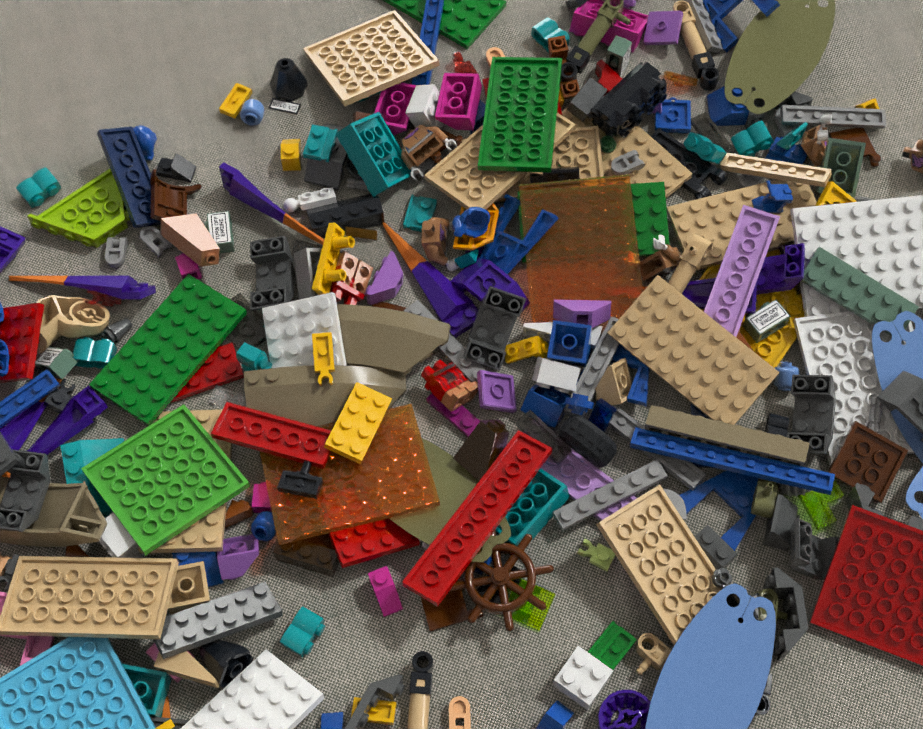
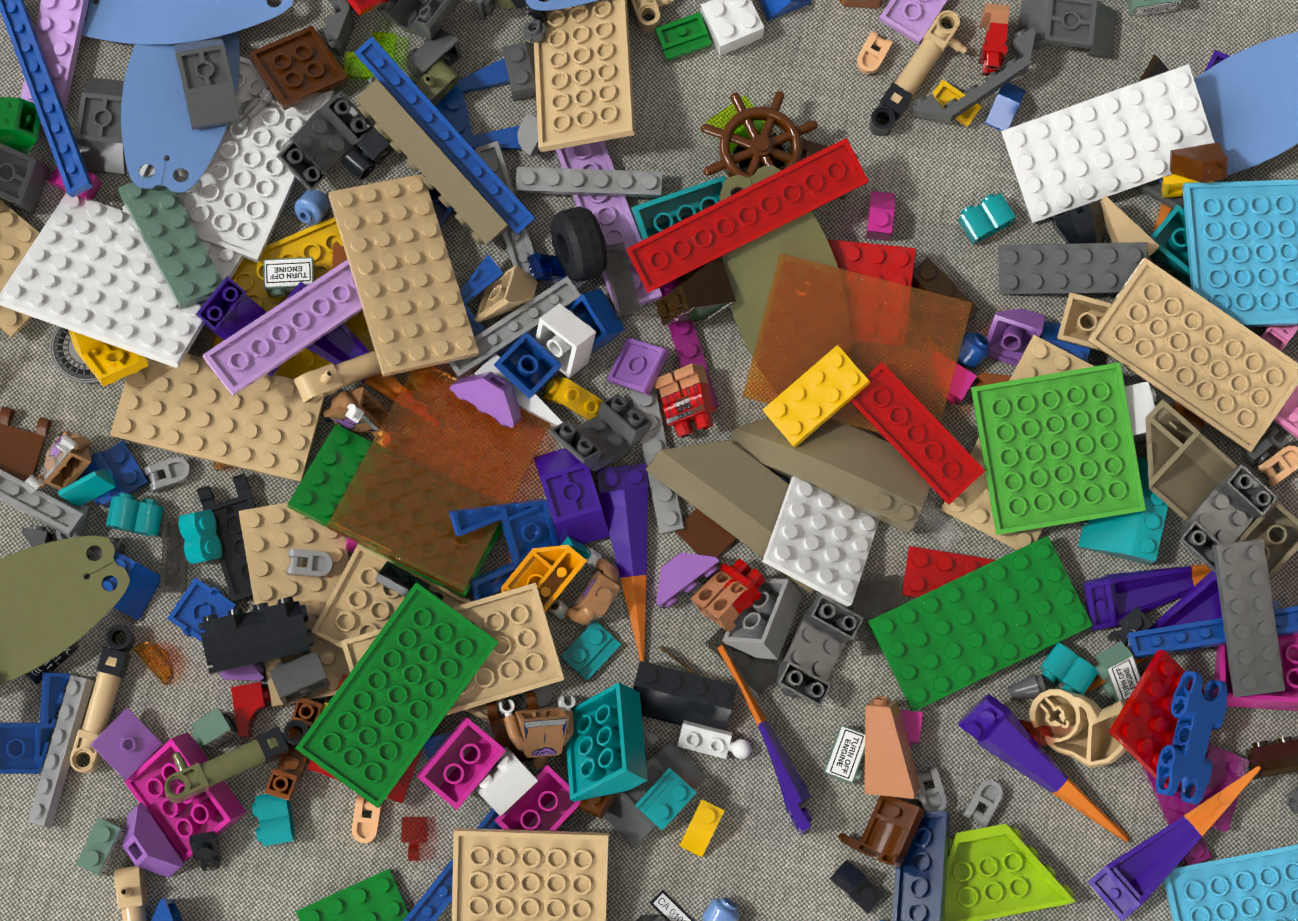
camera: 150 degrees left, 15 degrees up
teal brick [236,342,272,371] -> none
black plate [277,461,323,499] -> none
yellow plate [312,222,355,295] -> none
yellow plate [312,332,335,386] -> none
blue hair [452,207,491,238] -> none
blue plate [564,393,594,415] -> none
yellowish green plate [577,539,616,571] -> none
clear green plate [600,136,616,153] -> none
tan plate [720,153,832,187] -> none
blue piece [752,180,793,213] -> none
sand green slope [815,138,866,198] -> none

